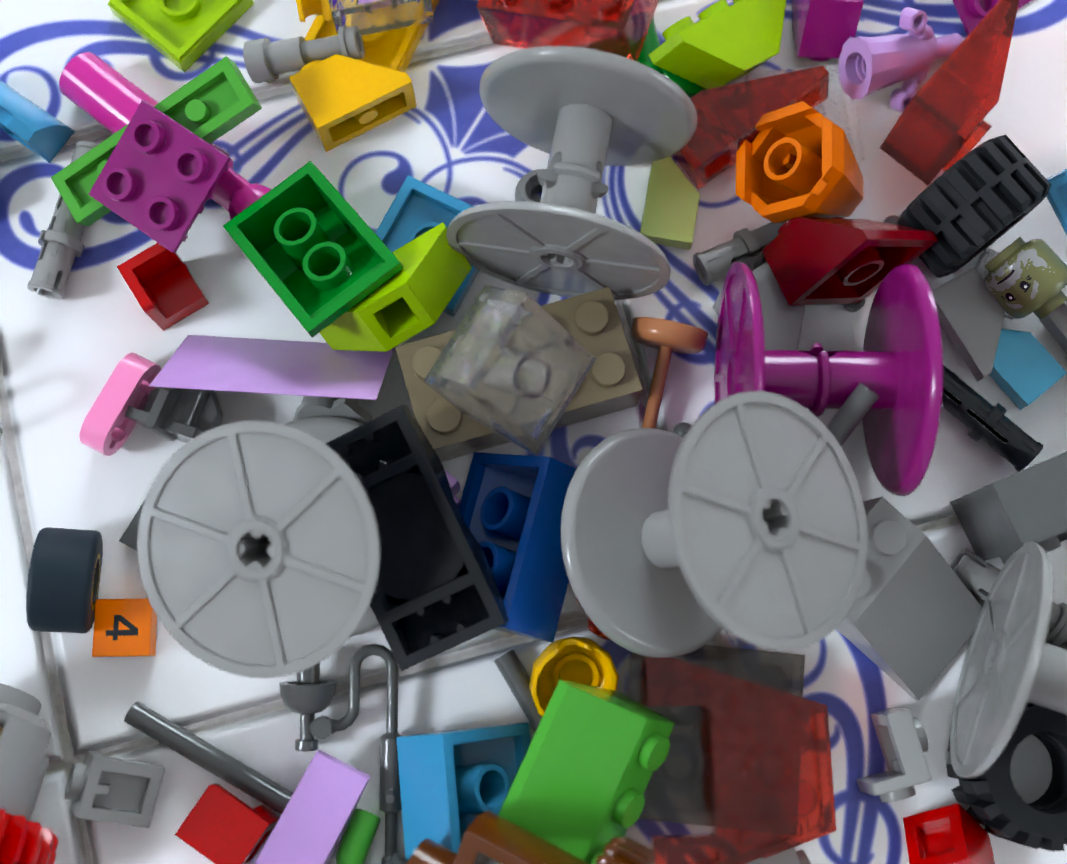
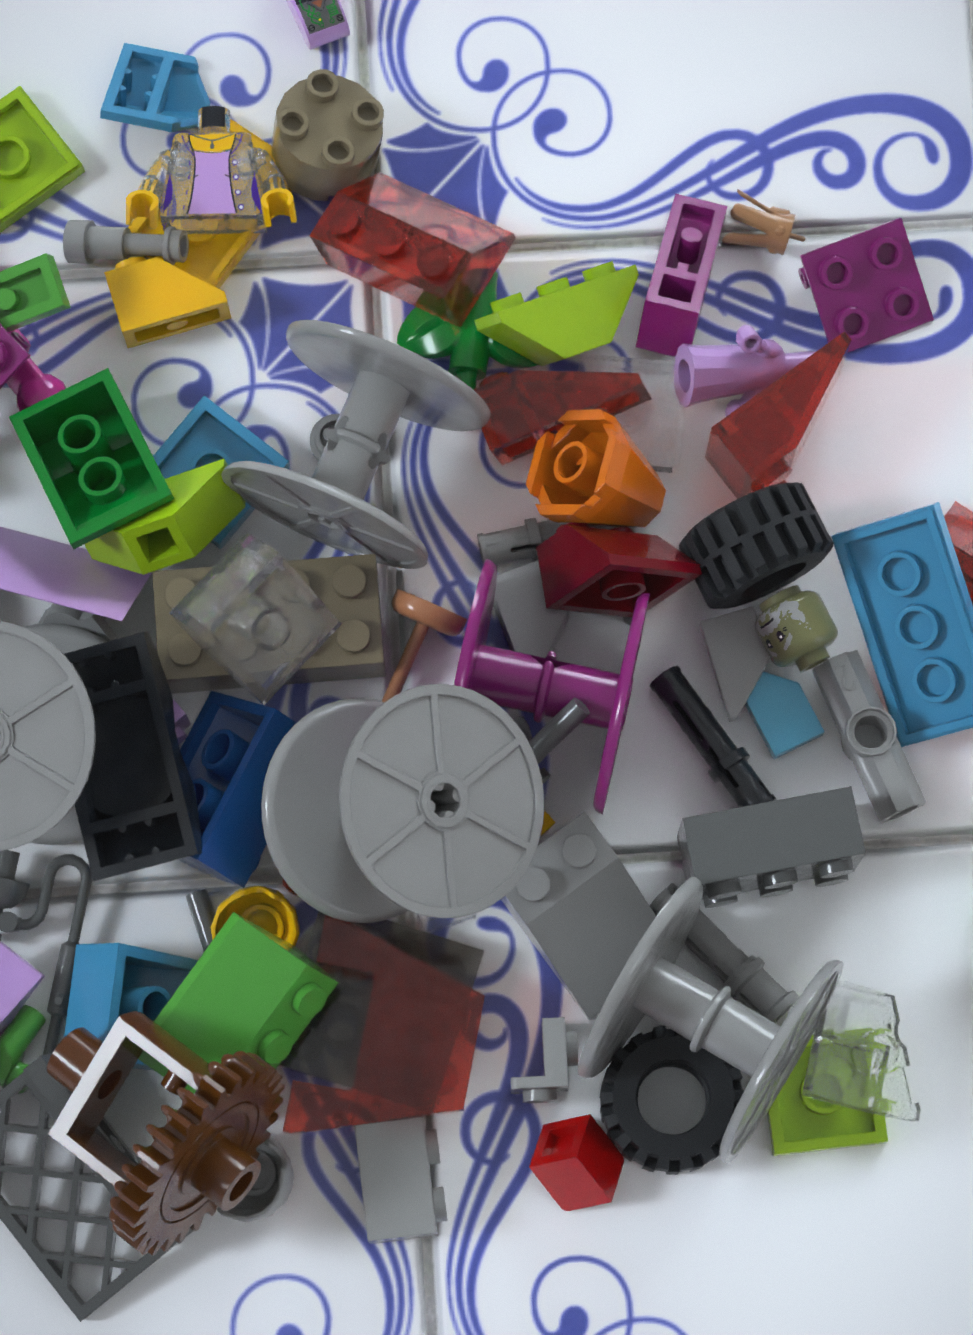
camera: 15 degrees right, 0 degrees up
yellowish green tile [640,156,700,250] -> none

